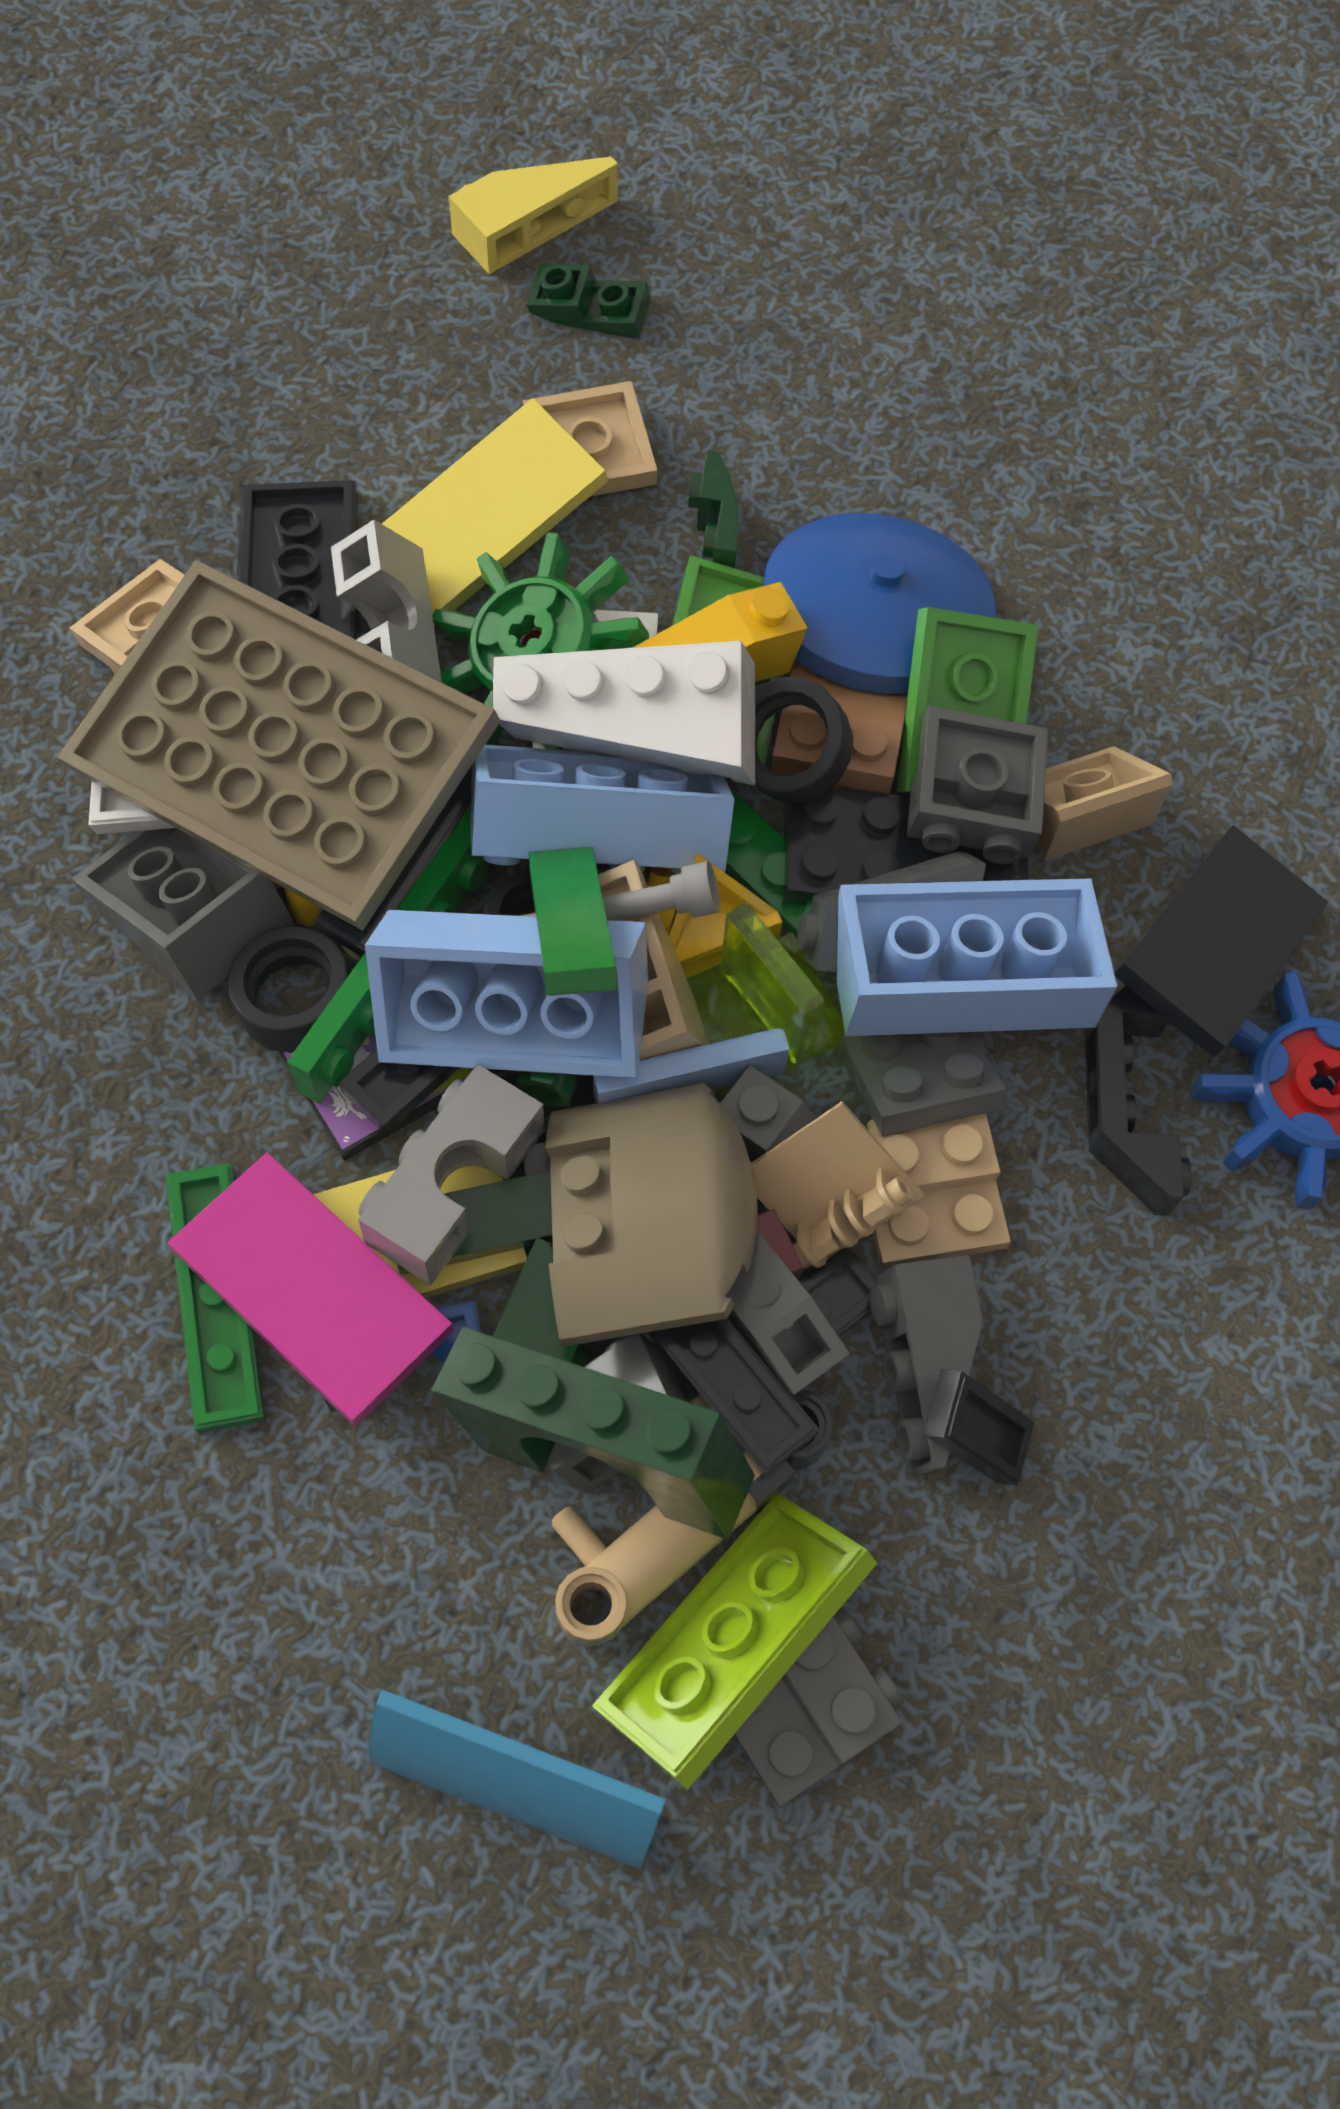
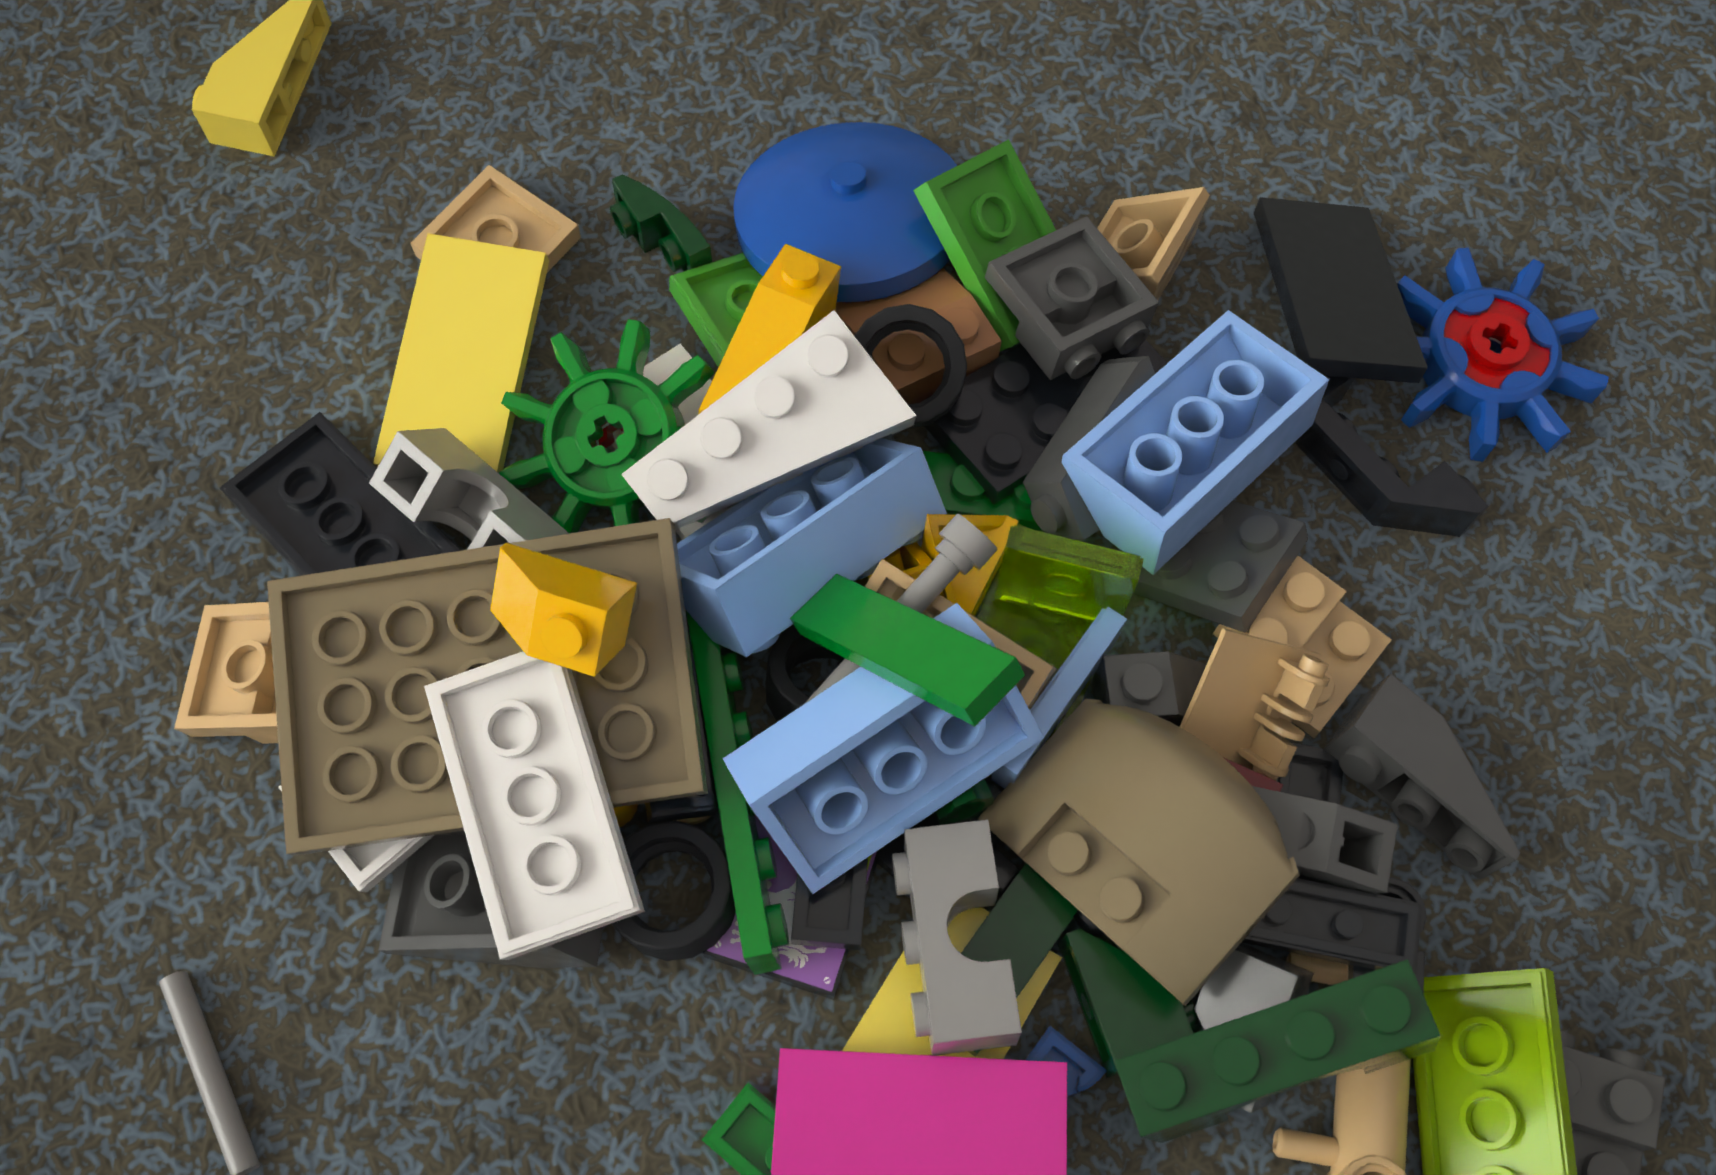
camera: 40 degrees left, 0 degrees up
dark green slope [527,263,651,339] -> none
black tile [924,1369,1034,1486] -> none
none -> white tile [424,651,645,960]
none -> yellow slope [490,543,637,677]

